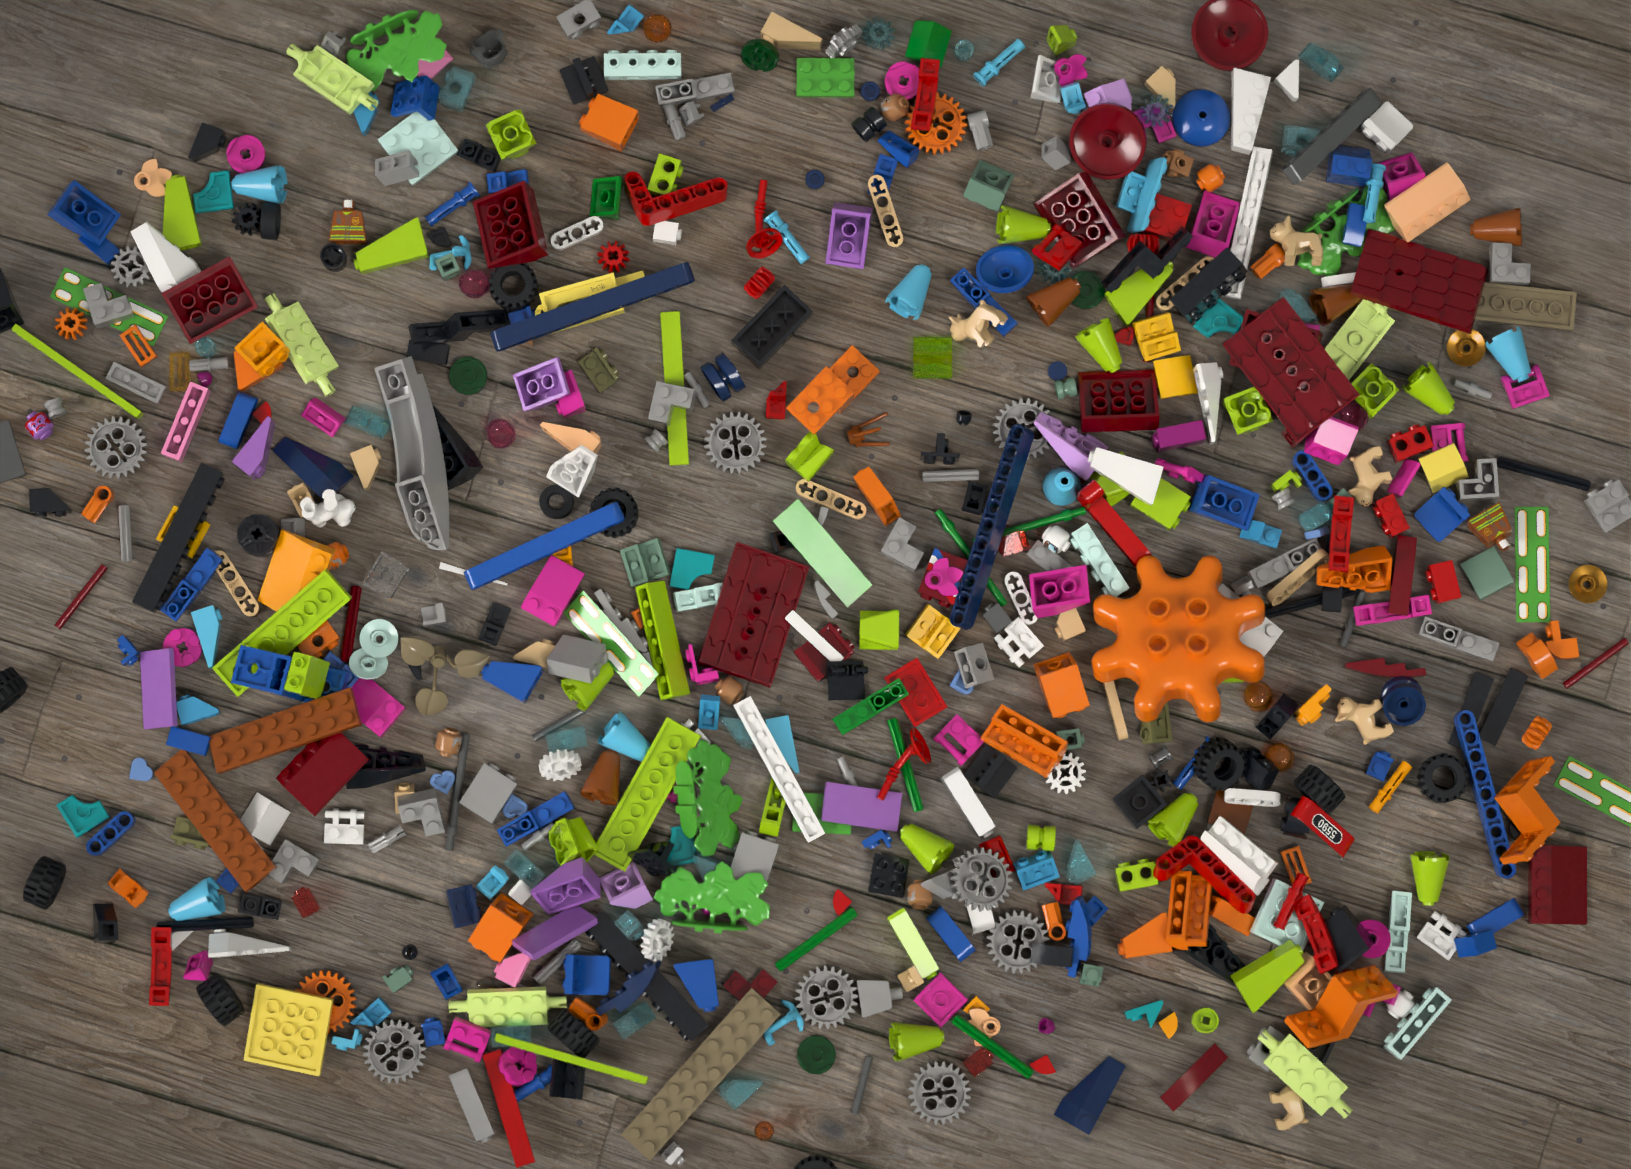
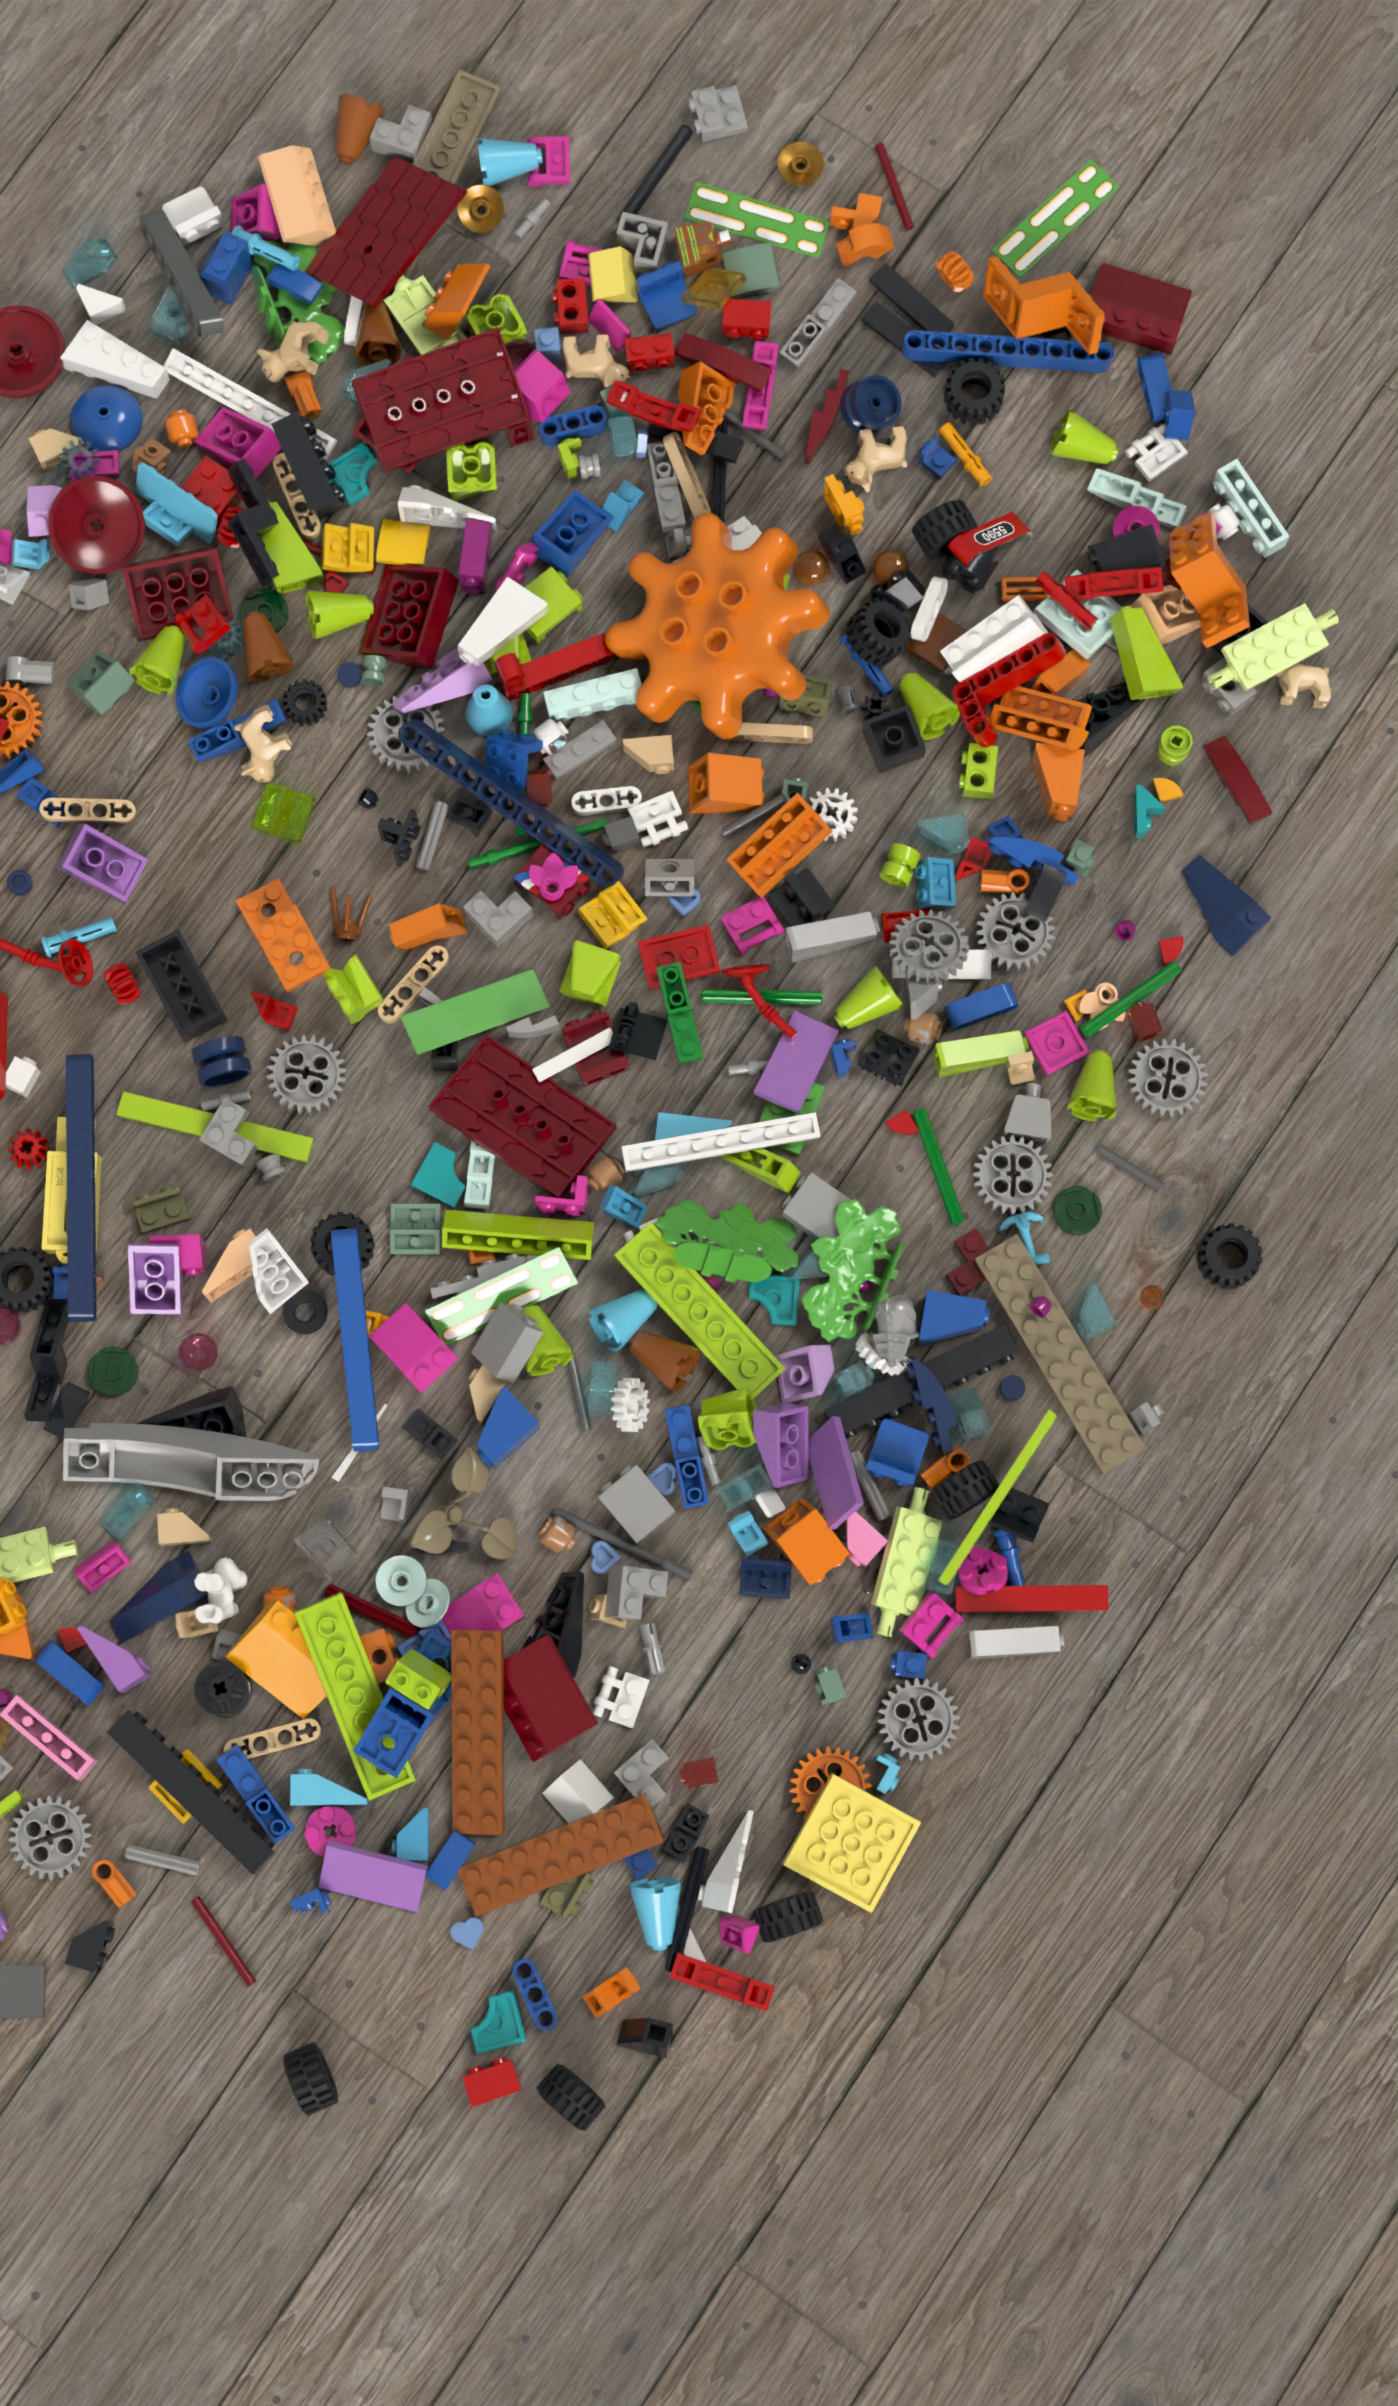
camera: 70 degrees left, 5 degrees down
dark azure slope [351,997,393,1026] -> none
black bracket [627,841,677,876] -> none
medium azure cone [885,264,932,320] -> none
dark pink slope [1029,565,1091,618] -> none
lime cone [1402,362,1455,415] -> none
none -> black tyre [282,679,327,726]
none -> orange slope [424,263,490,341]
none -> red brick [462,2056,522,2107]
none -> blue bracket [485,729,543,791]
none -> medium blue brick [534,327,561,362]
none -> clear yellow tile [681,268,746,309]
none -> dark grey bar [721,794,787,838]
none -> light grey helmet [872,1295,919,1368]
none -> dark blue tile [1000,1375,1026,1401]
none -> magenta hinge [1029,1296,1051,1318]

